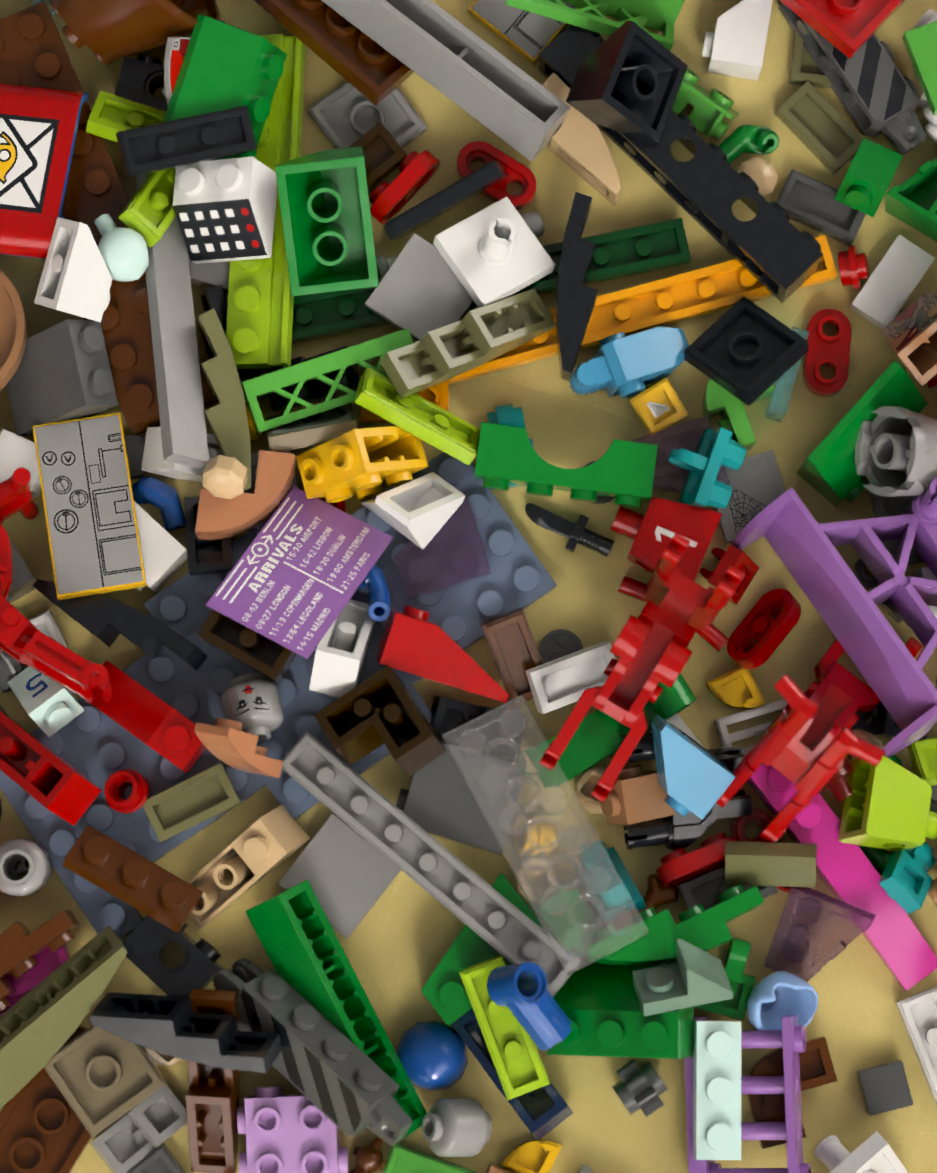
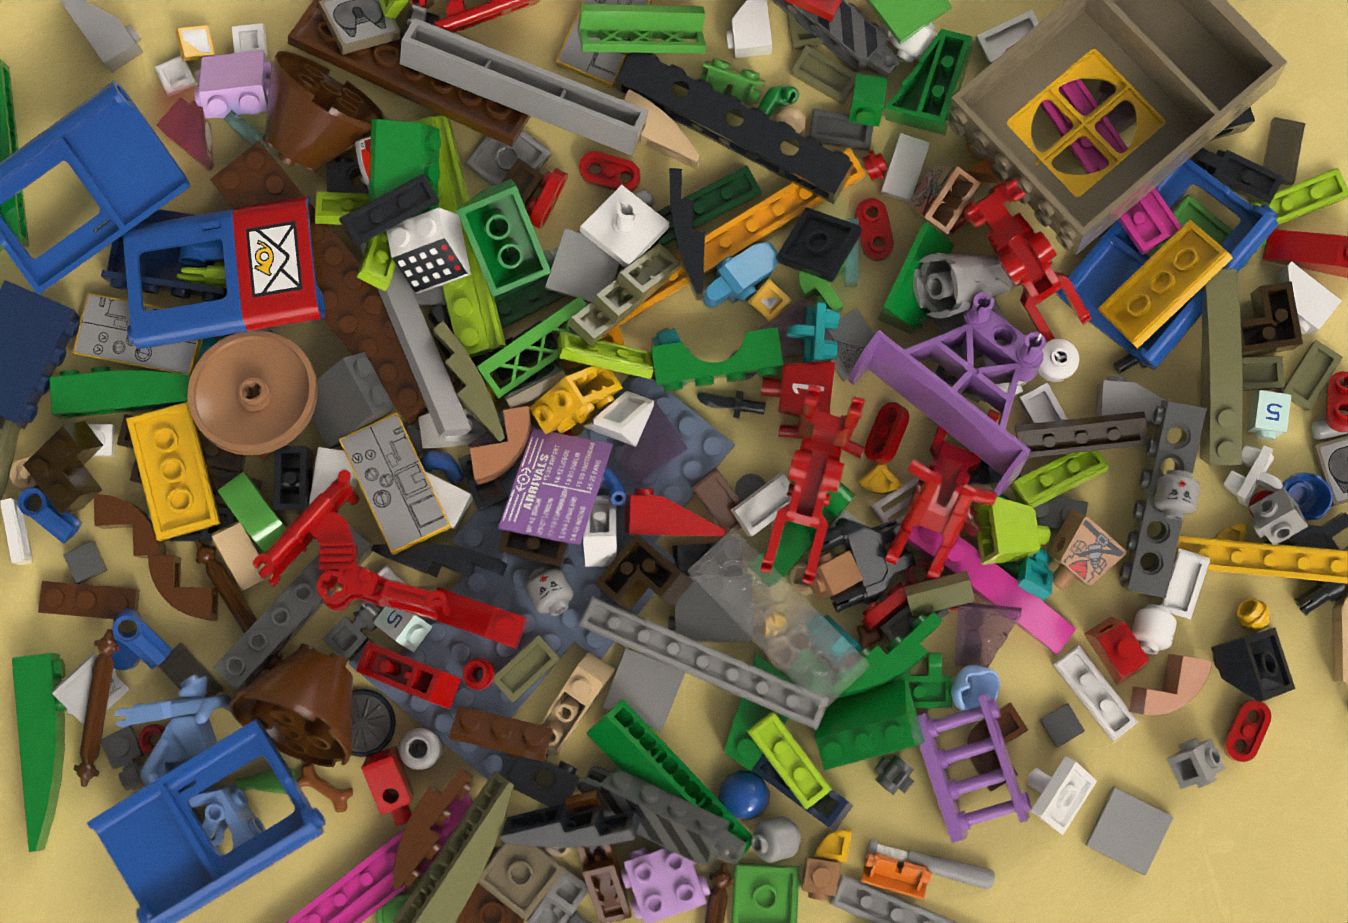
camera: 15 degrees left, 0 degrees up
white slope [34,217,113,322] -> none
light aqua piece [94,214,150,282] -> none
nougat slope [194,717,283,779] -> none
tan tile [202,455,248,500] -> none
black tile [383,161,509,240] -> none
blue piece [487,962,572,1050] -> none
black slope [566,21,688,143] -> none
sand green slope [632,938,733,1016] -> none
slope [651,715,736,820] -> none
light aqua plate [693,1020,741,1160] -> none
red tile [699,545,759,605] -> none

